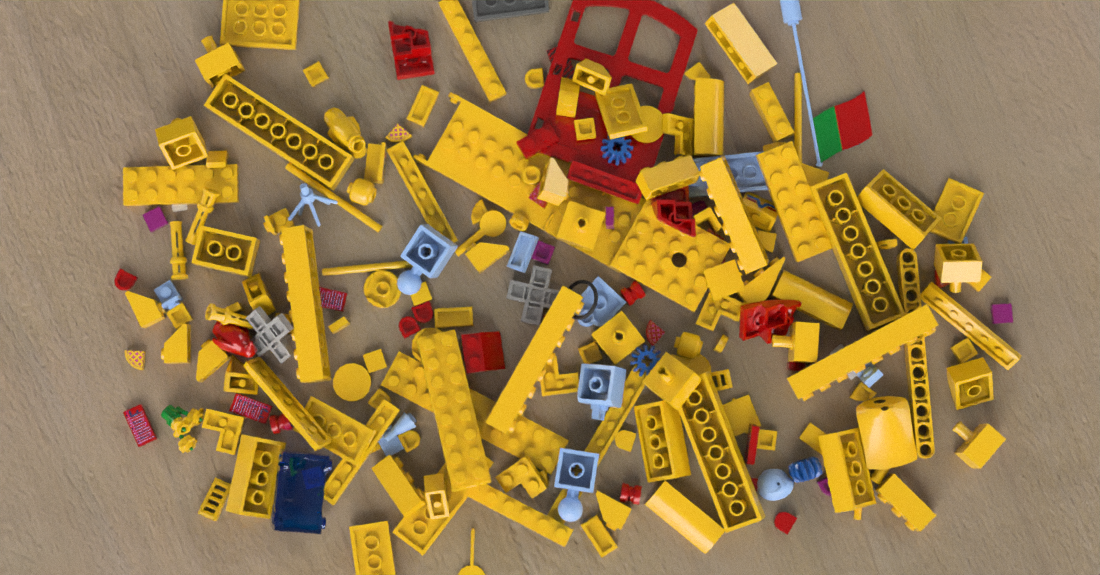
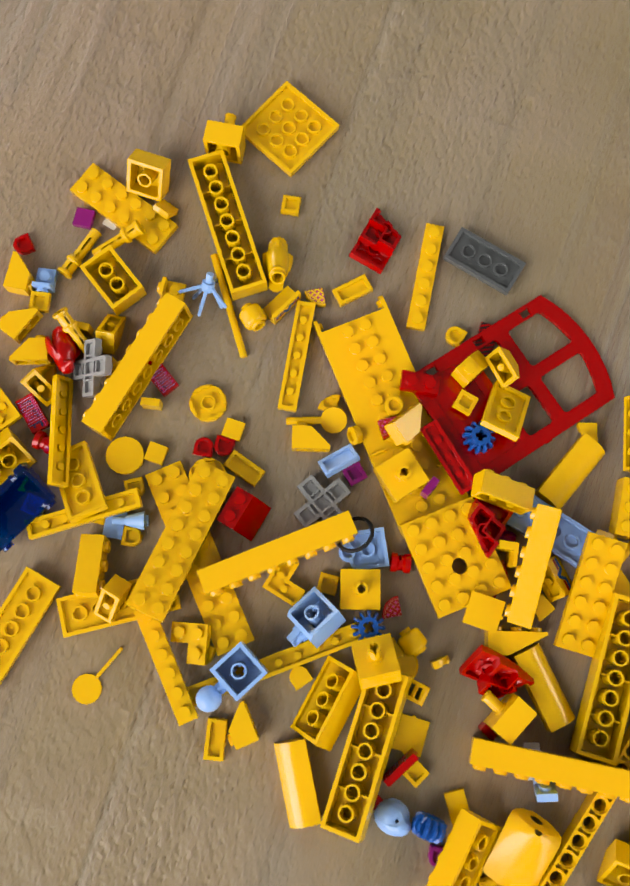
camera: 35 degrees right, 5 degrees down
yellow piece [322,260,413,276] -> none
light blue brick [397,224,458,295] -> none
red wheel [619,483,642,505] -> none
yellow piece [631,106,663,143] -> none
yellow plate [662,113,694,157] -> none
yellow plate [695,291,746,332] -> none
red tile [774,512,797,535] -> none
yellow tile [849,382,877,401] -> none

